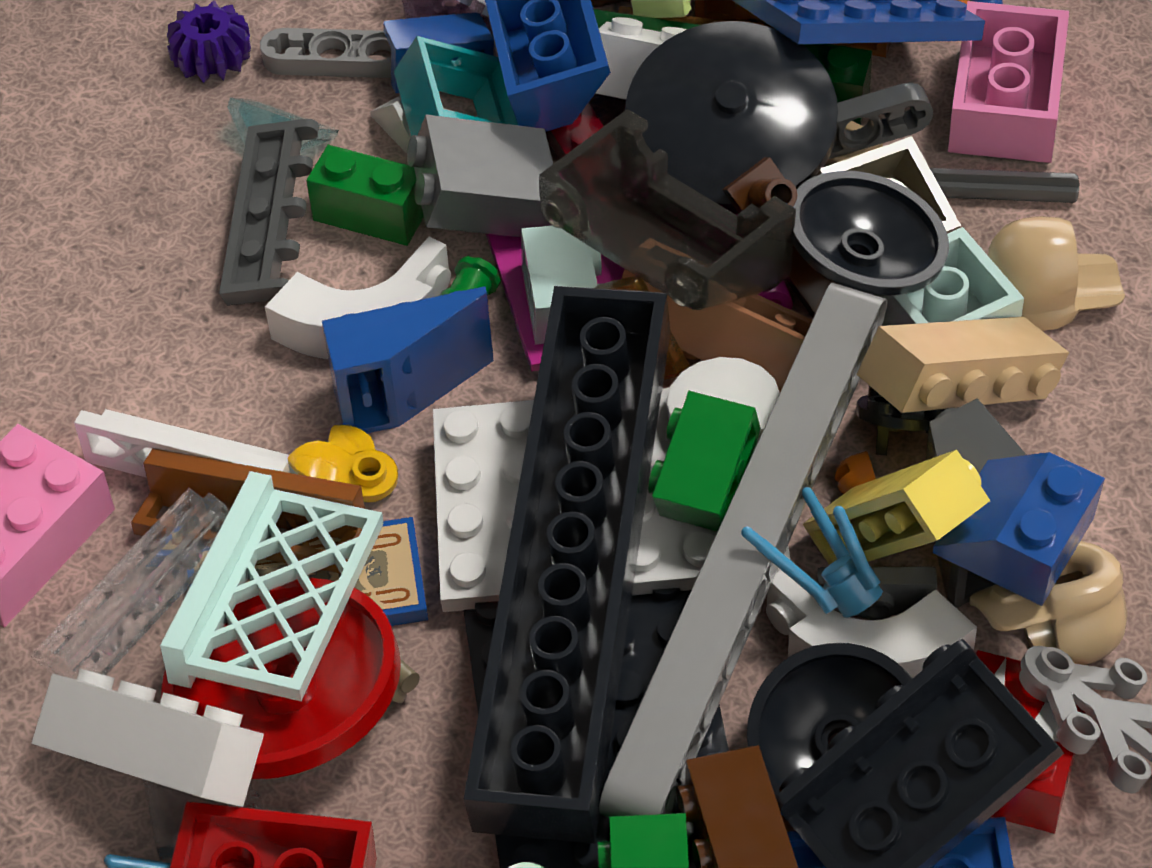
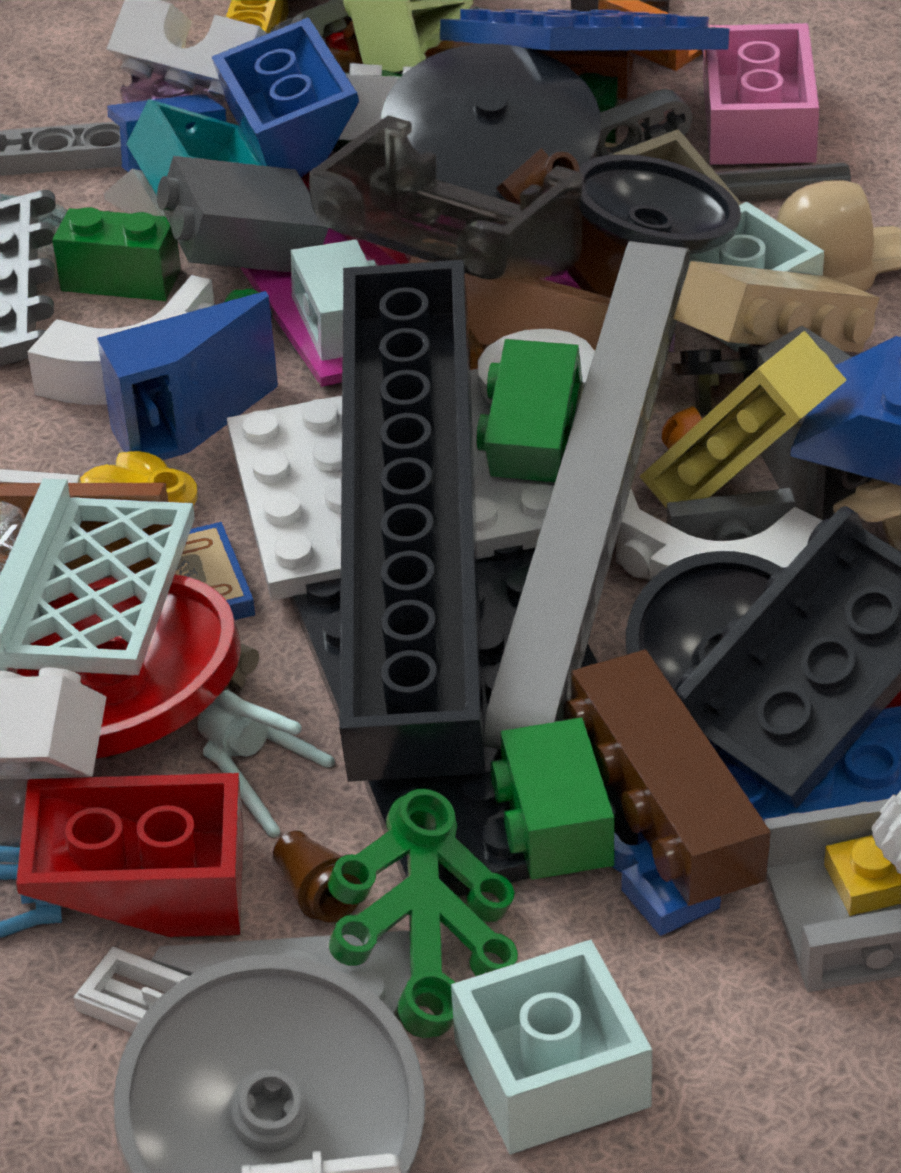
camera: 10 degrees left, 10 degrees down
dark azure plant [741,487,883,618] -> none
none -> light aqua plant [198,690,335,838]

